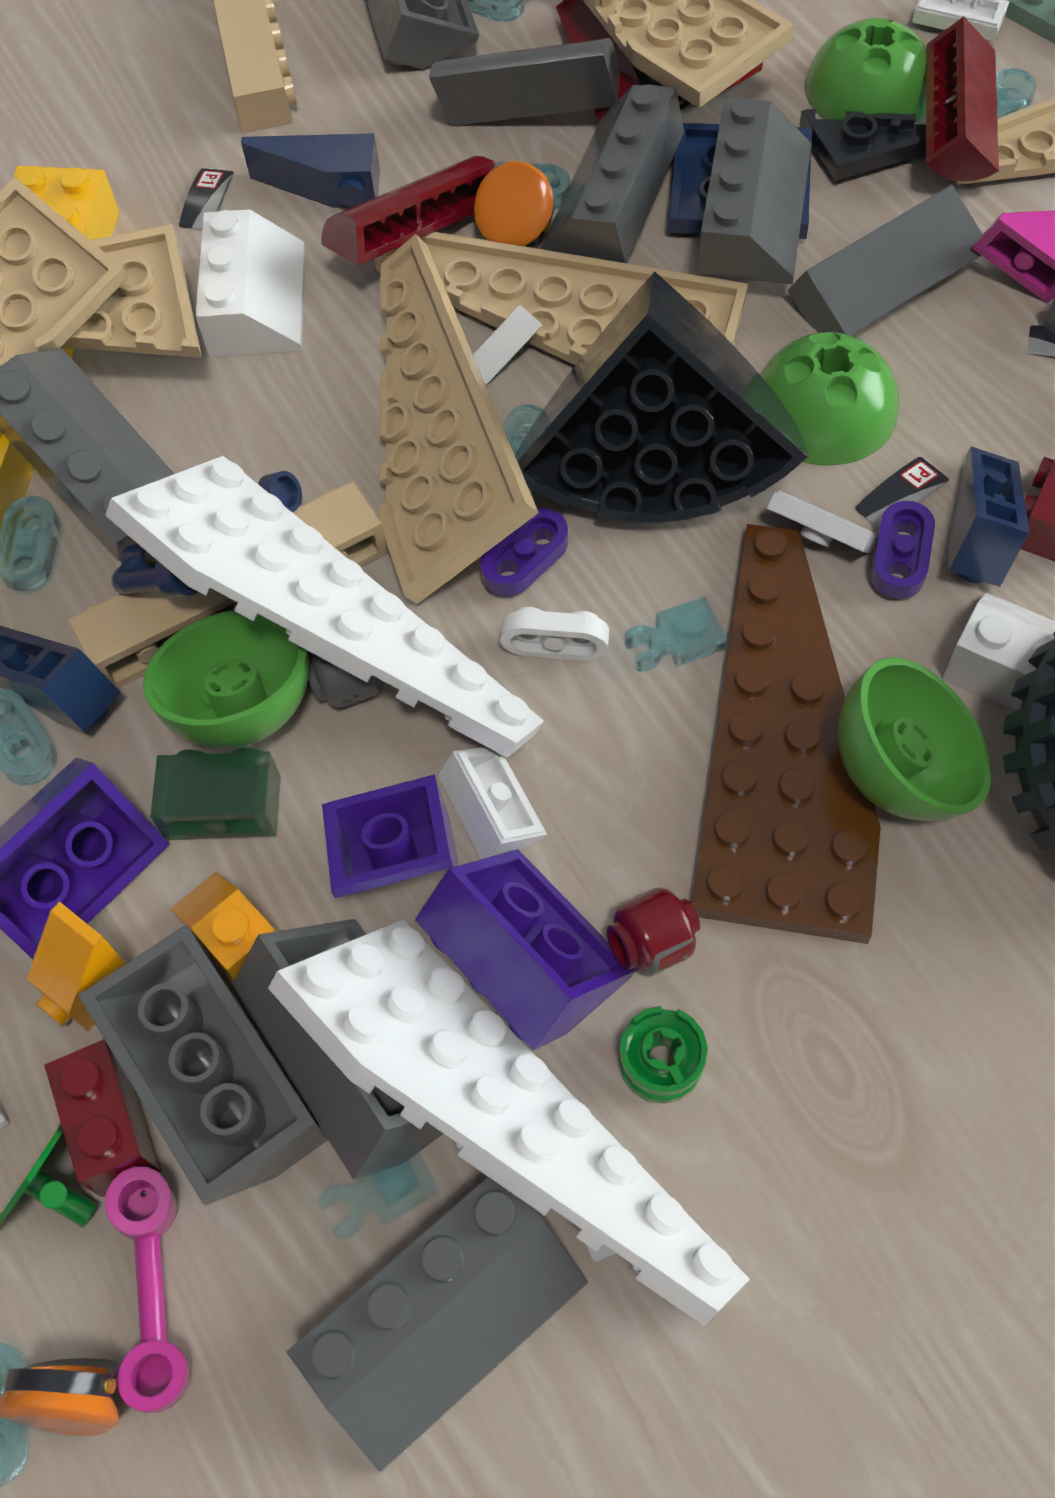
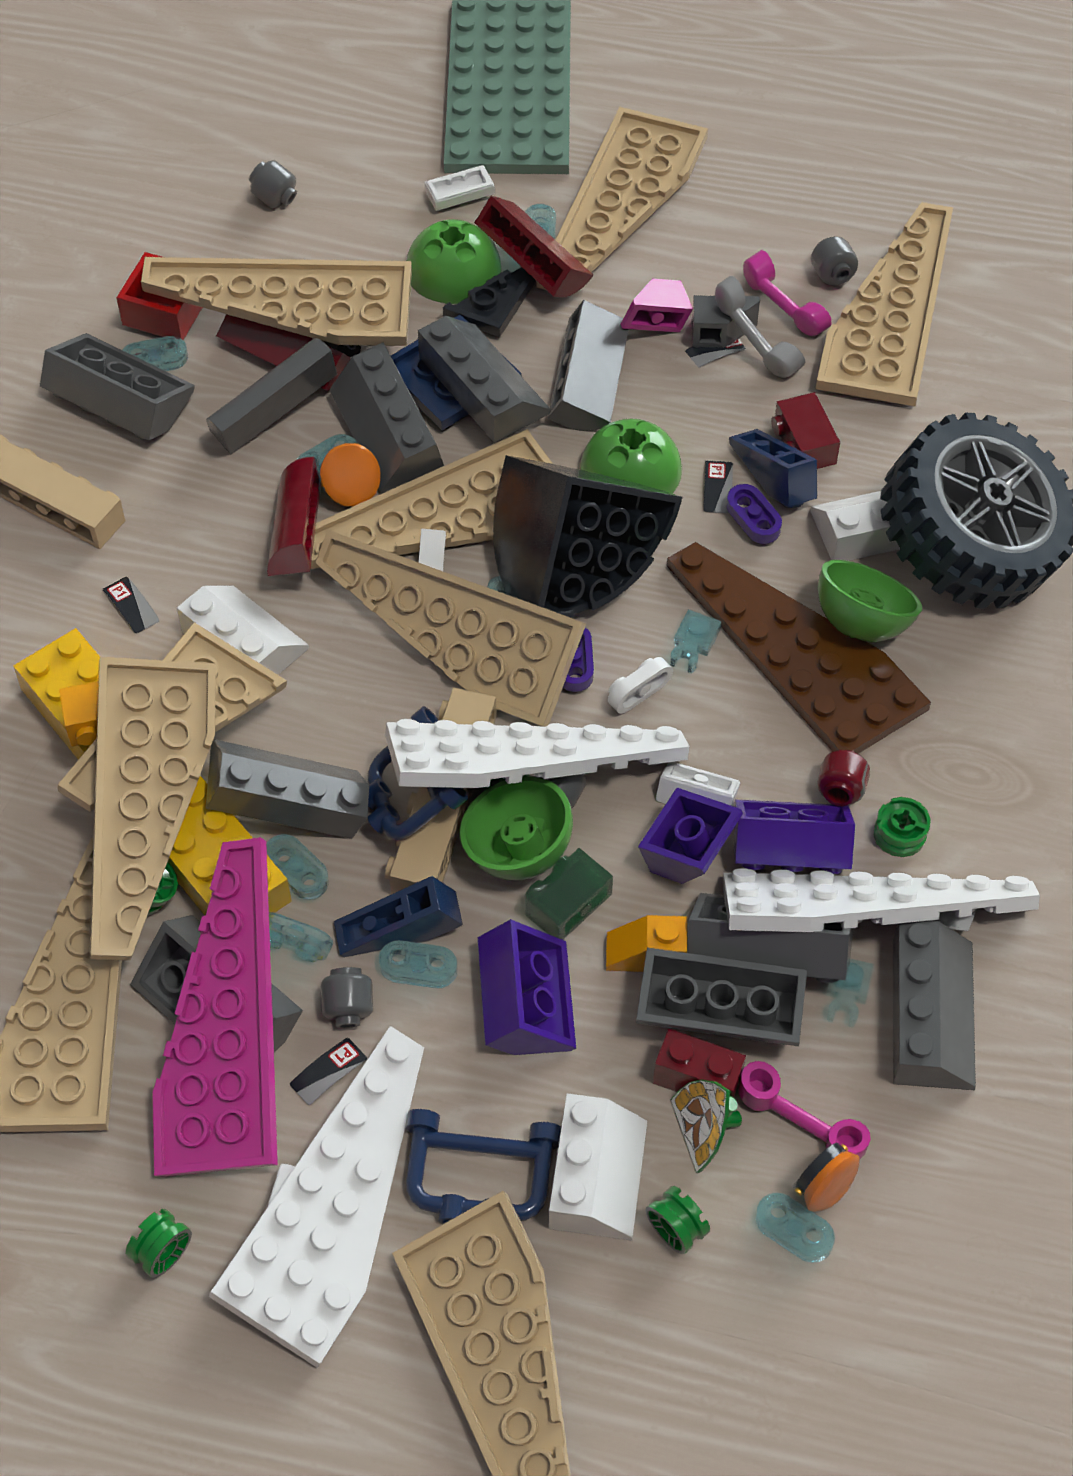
camera: 50 degrees left, 5 degrees down
light orange slope [27,902,126,1032] -> none
dark blue slope [241,133,380,208] -> none
white plate [767,490,877,554] -> none

